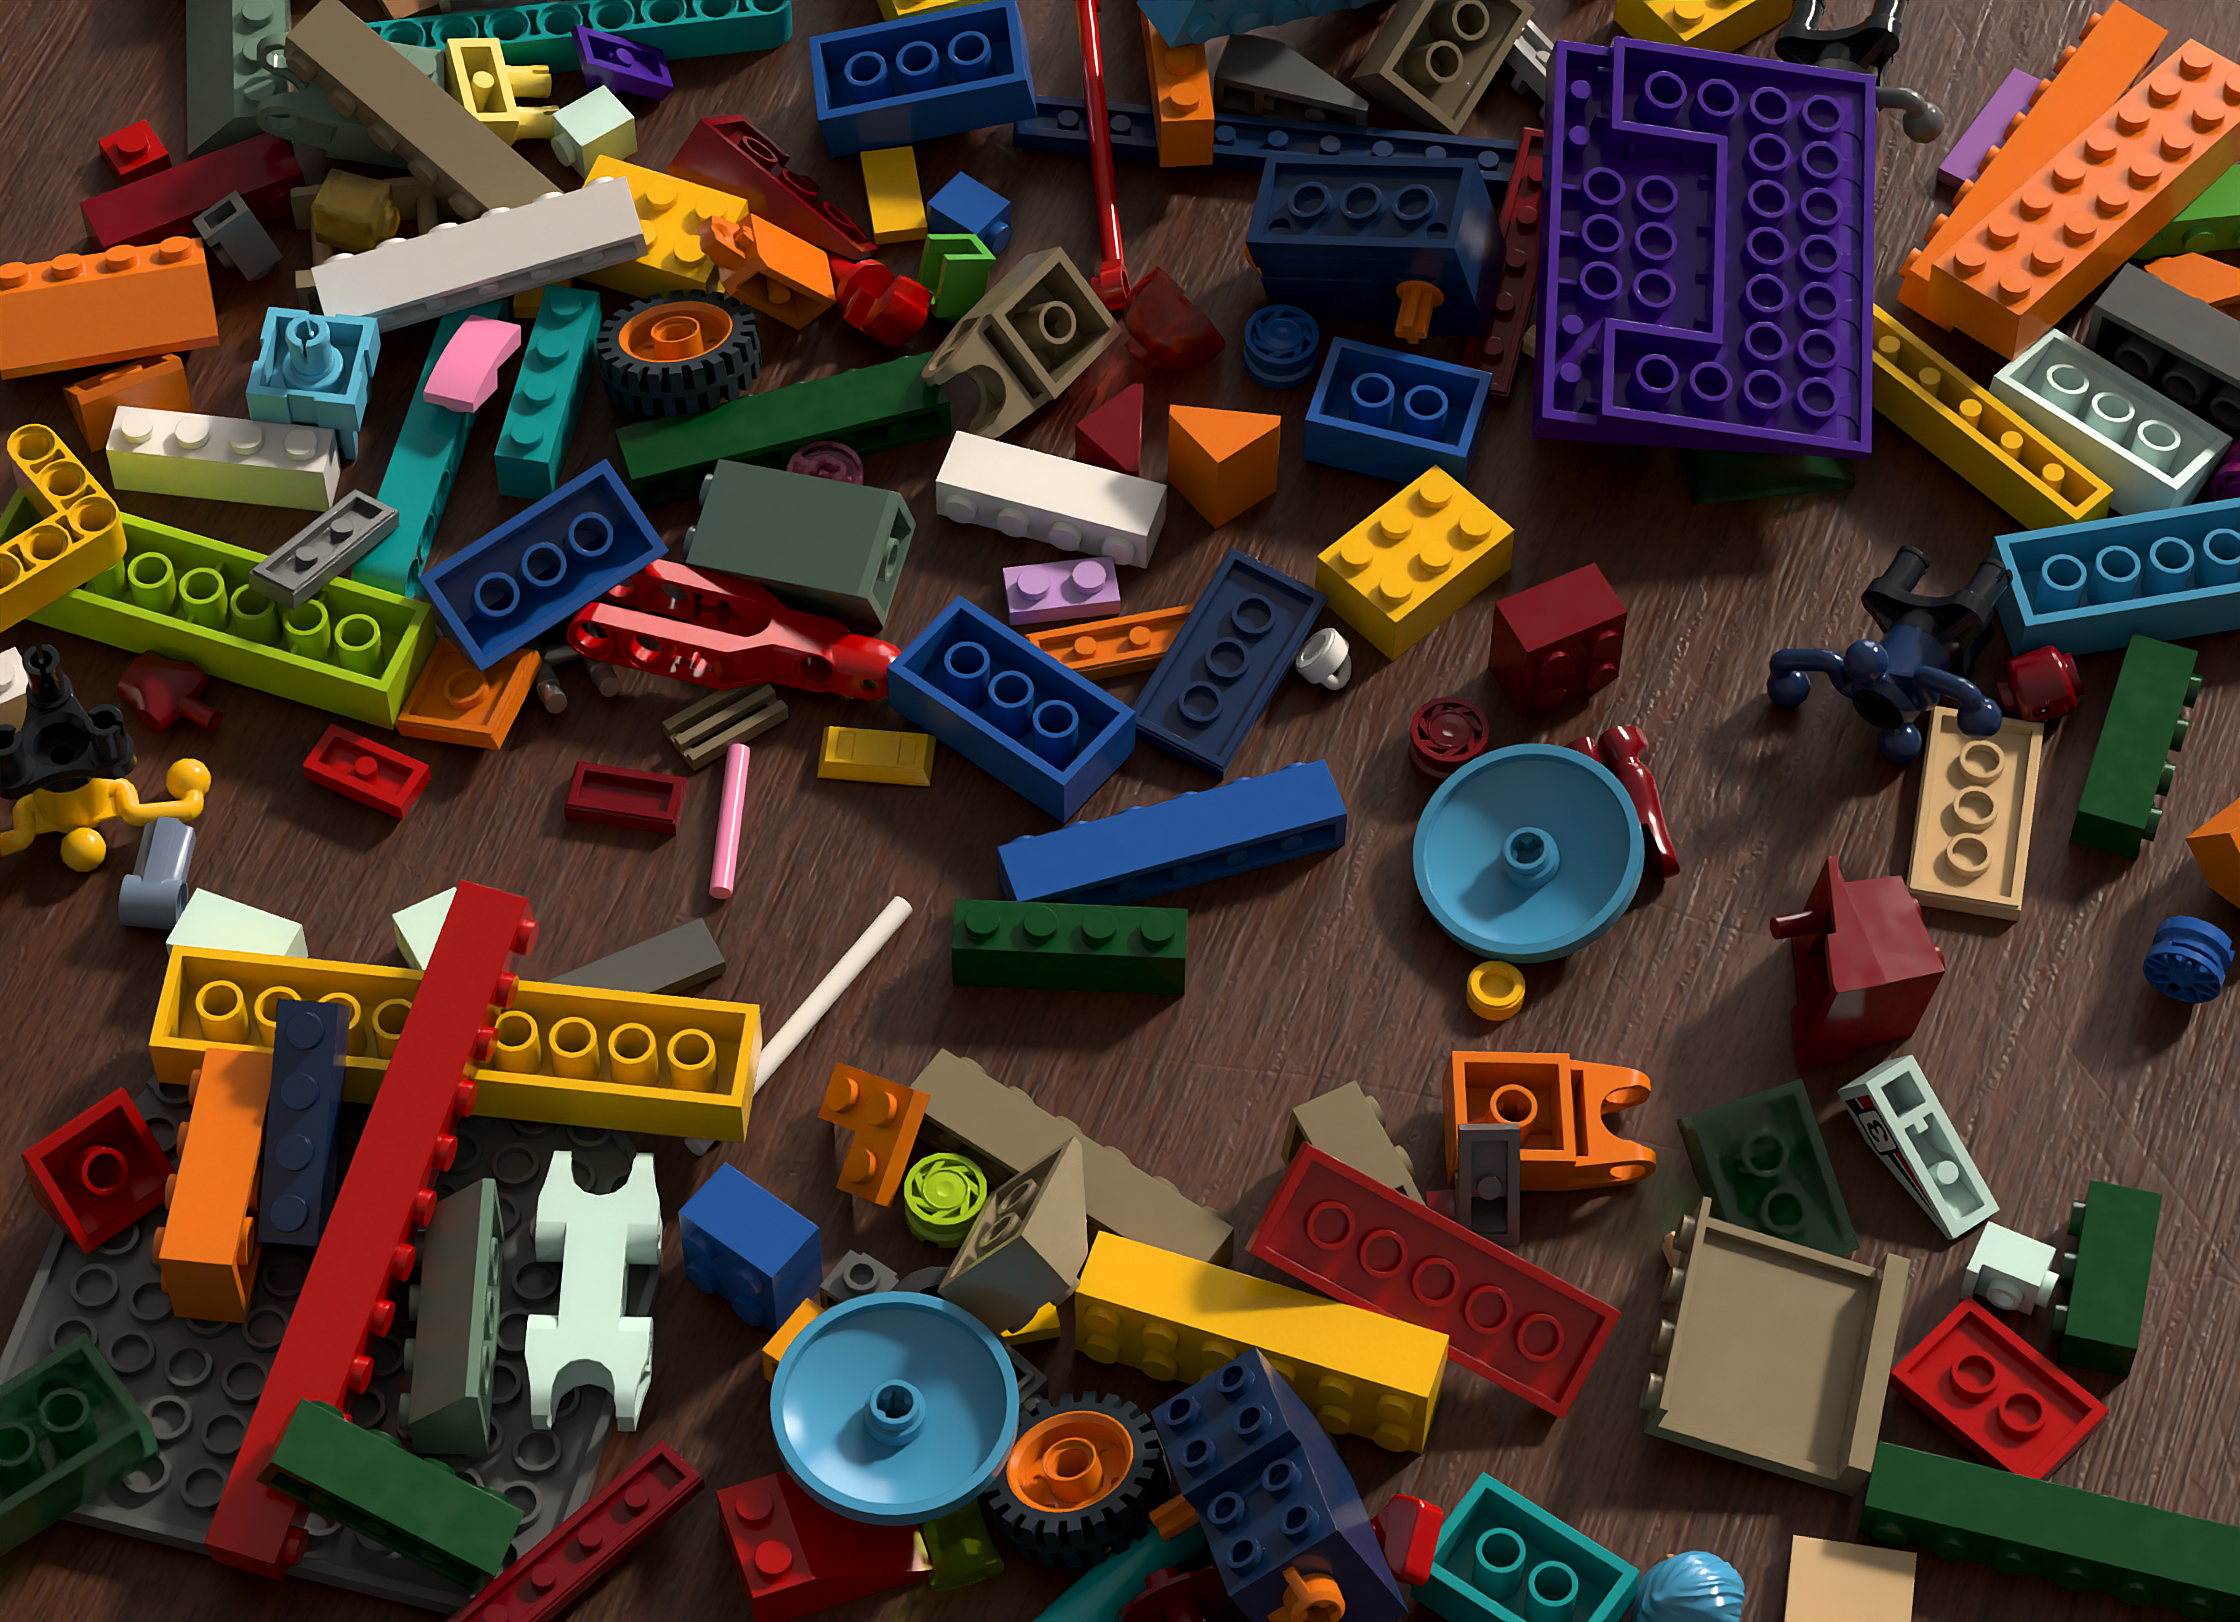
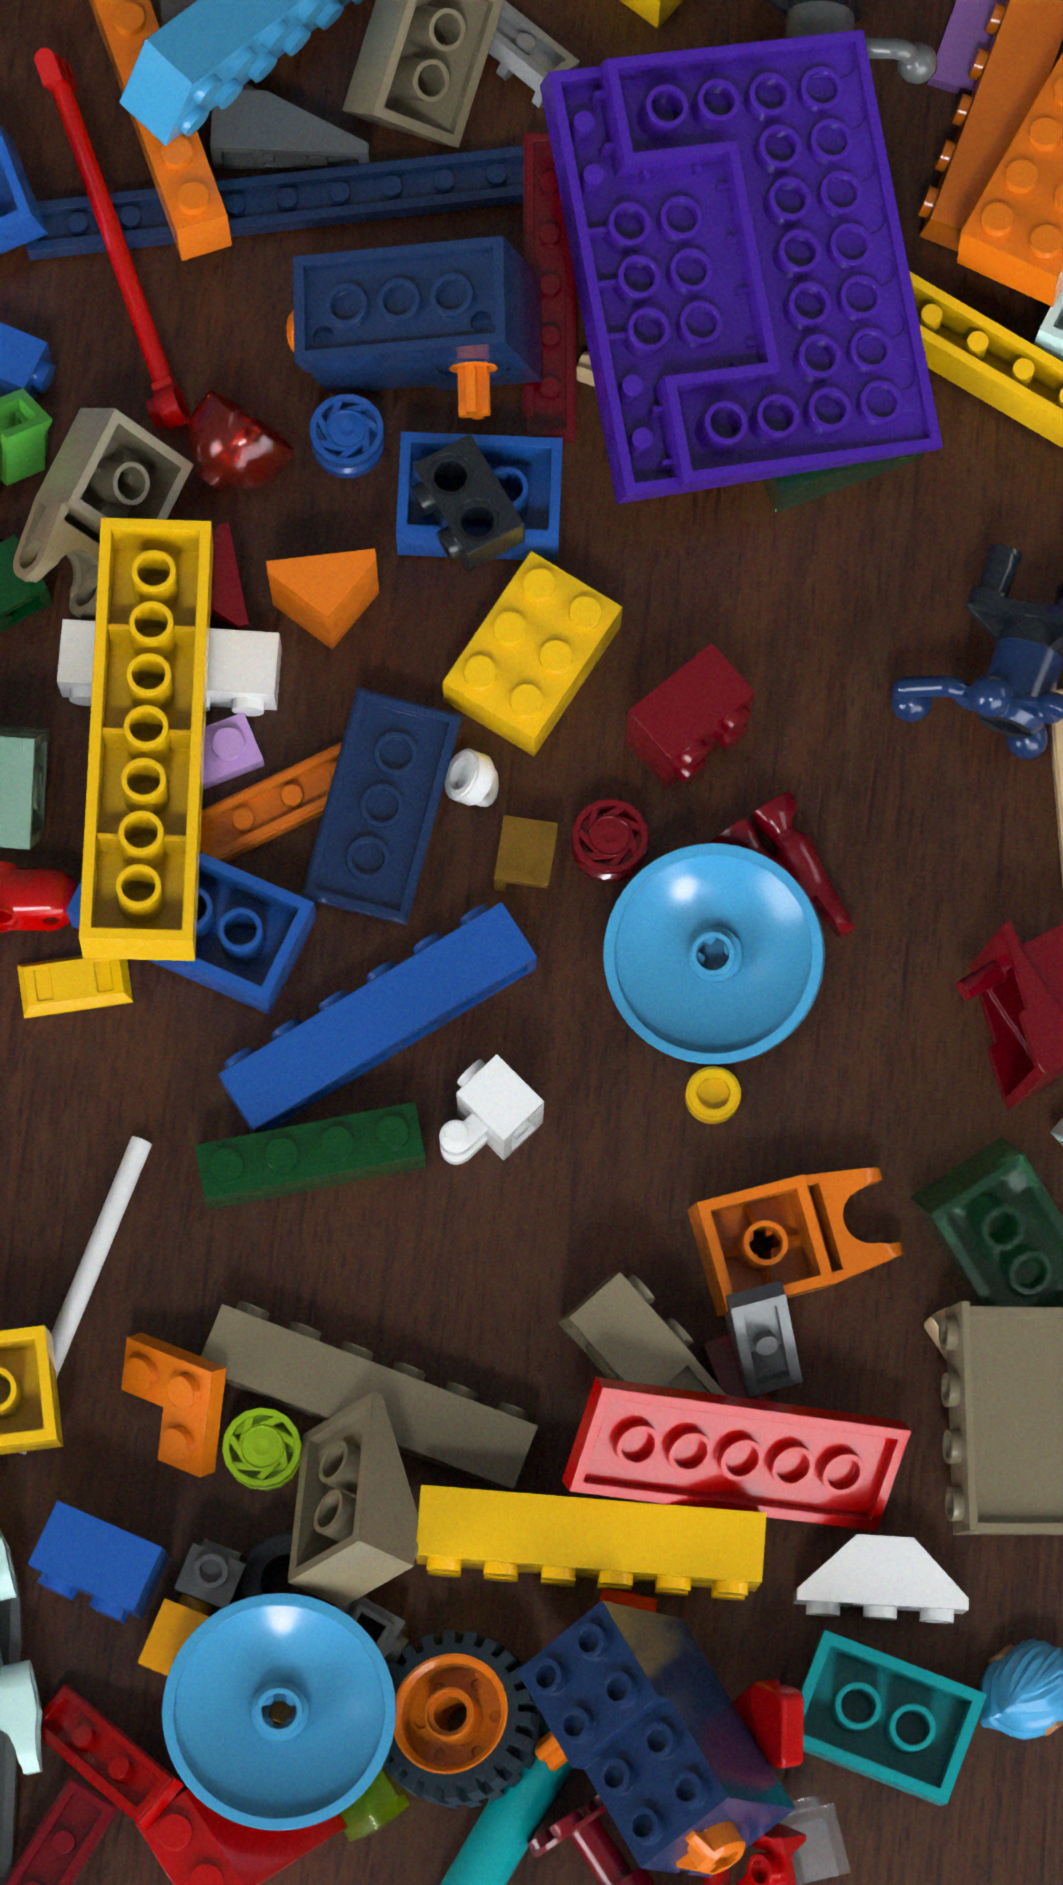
camera: 15 degrees left, 20 degrees up
none -> red tile [41,1682,184,1831]
none -> yellow brick [79,518,213,961]
none -> black brick [409,434,525,572]
none -> white brick [439,1054,544,1165]
none -> pearl gold panel [494,815,558,892]
none -> white slope [793,1534,969,1624]

